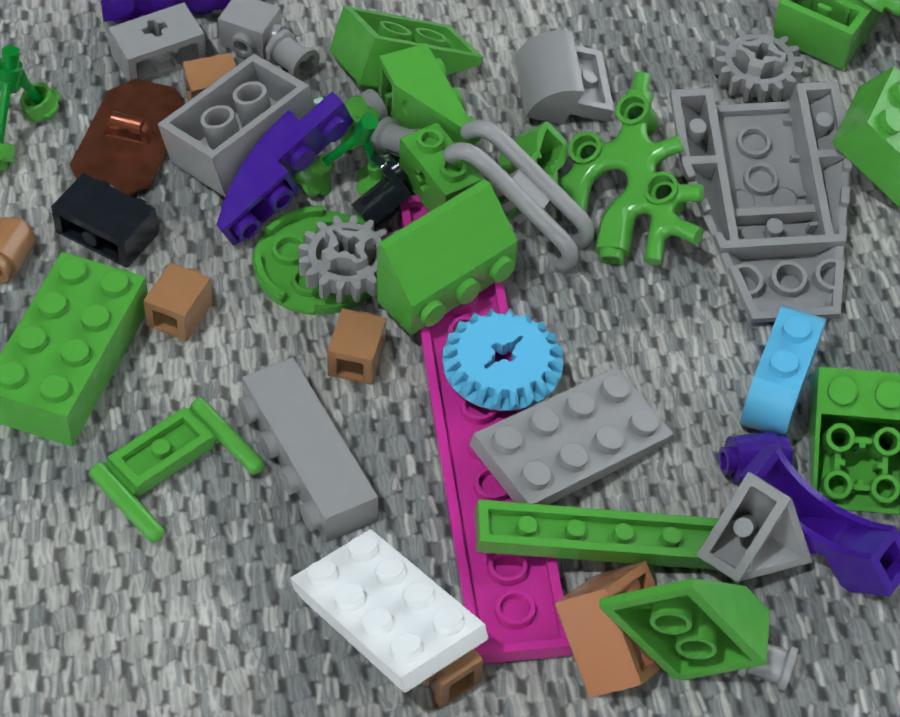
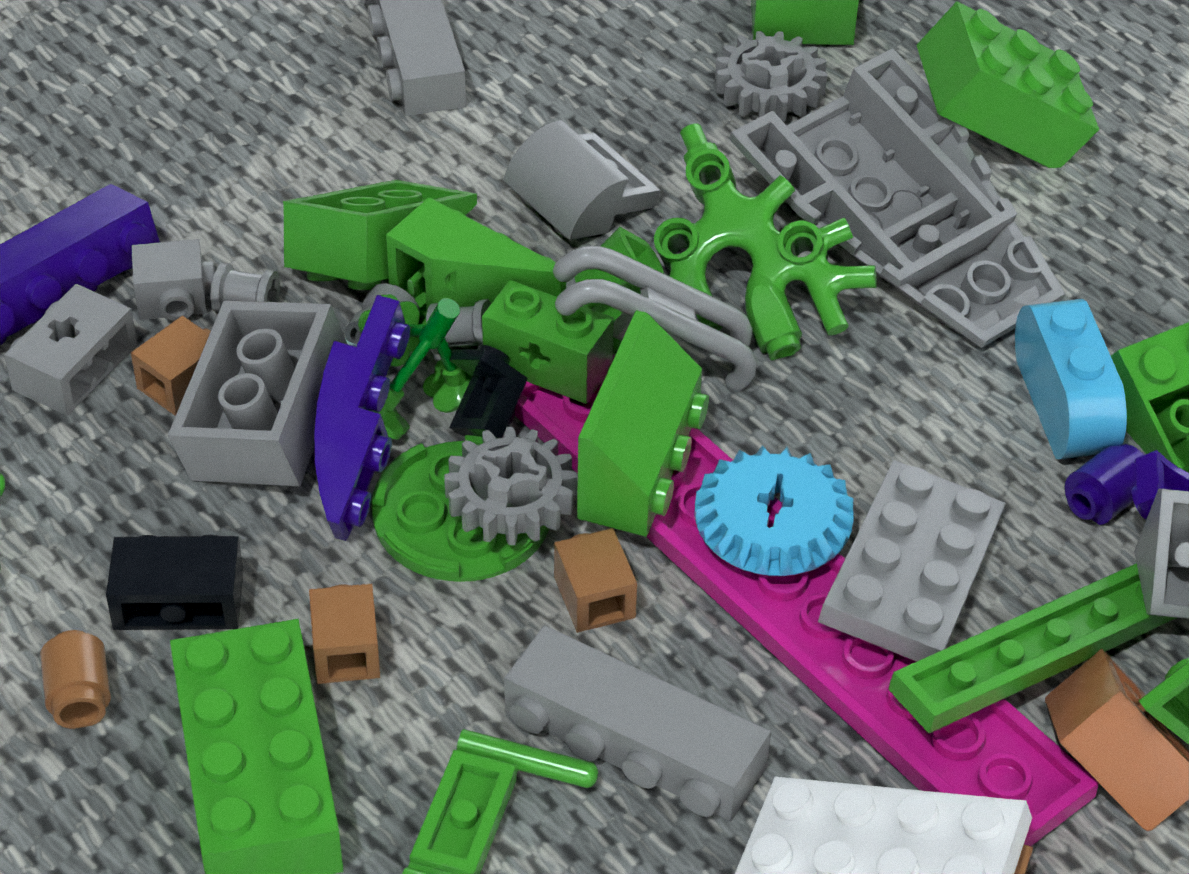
camera: 30 degrees left, 5 degrees down
copper shield [69,79,185,195] -> none

